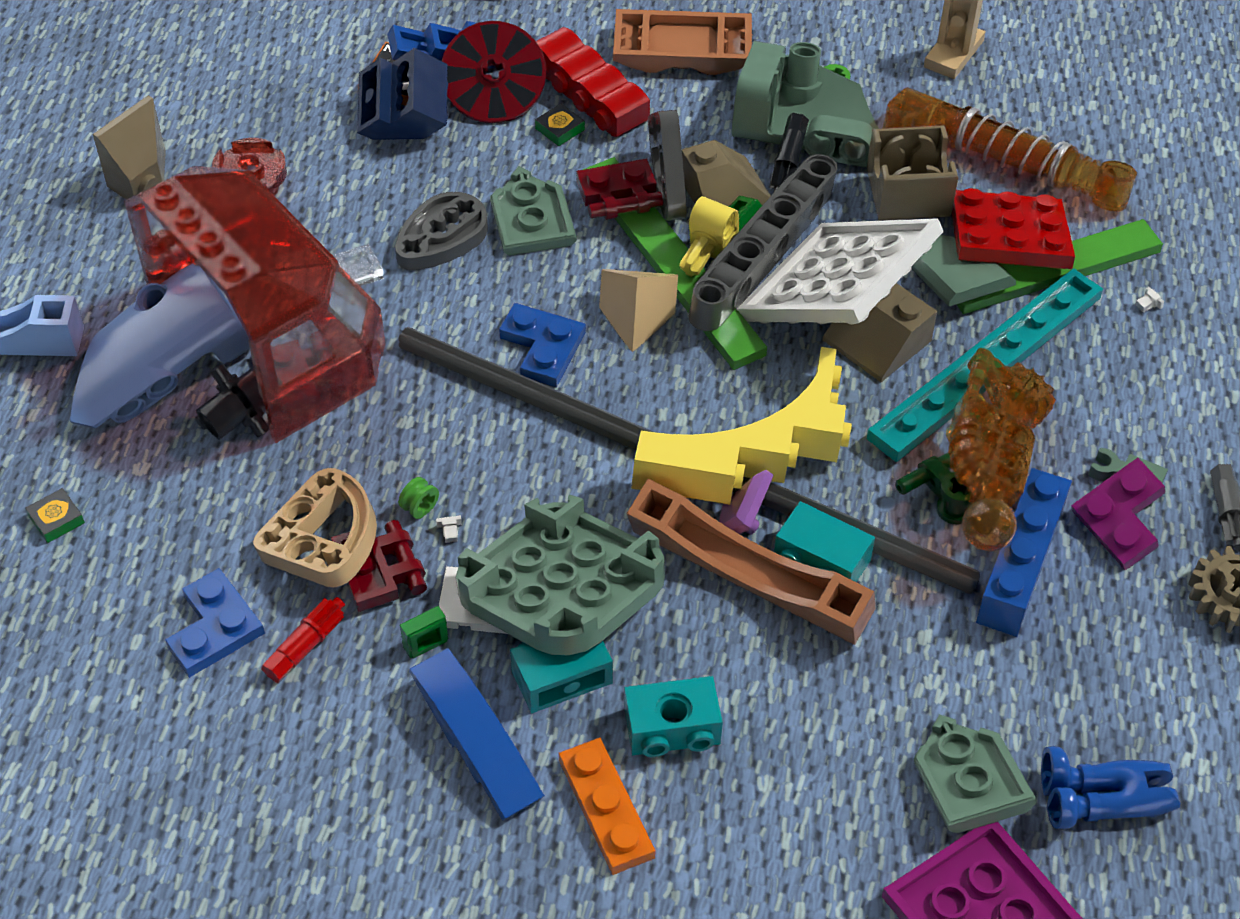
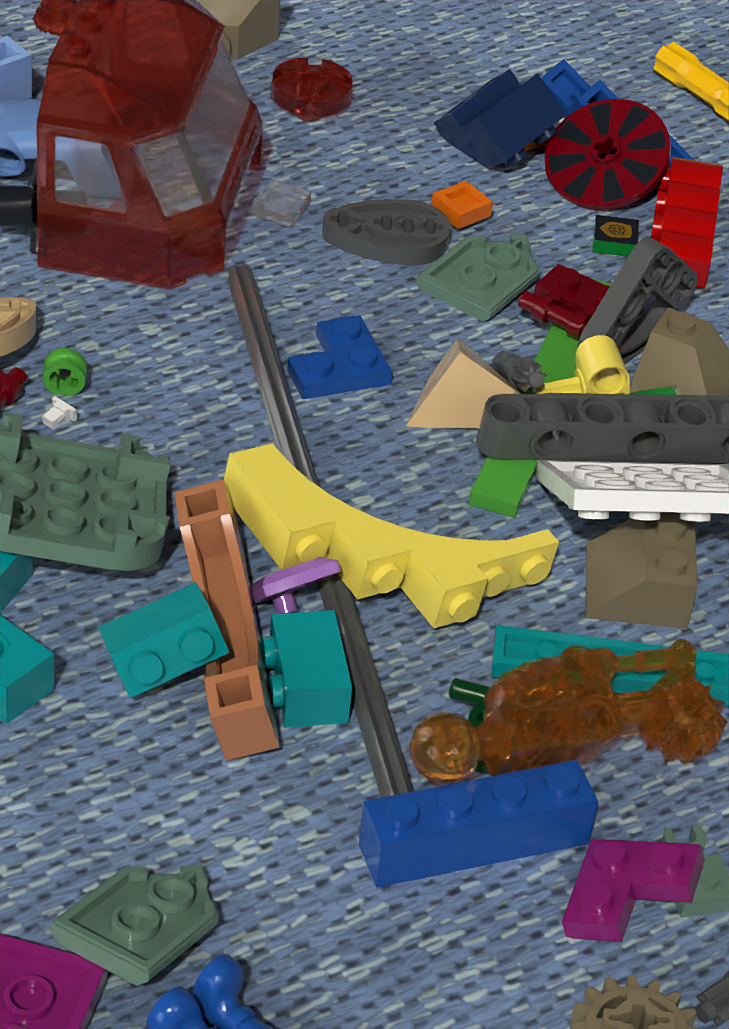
camera: 45 degrees right, 10 degrees down
none -> teal brick [98,582,230,698]
none -> orange plate [431,181,493,229]
none -> dark grey piece [492,351,548,394]

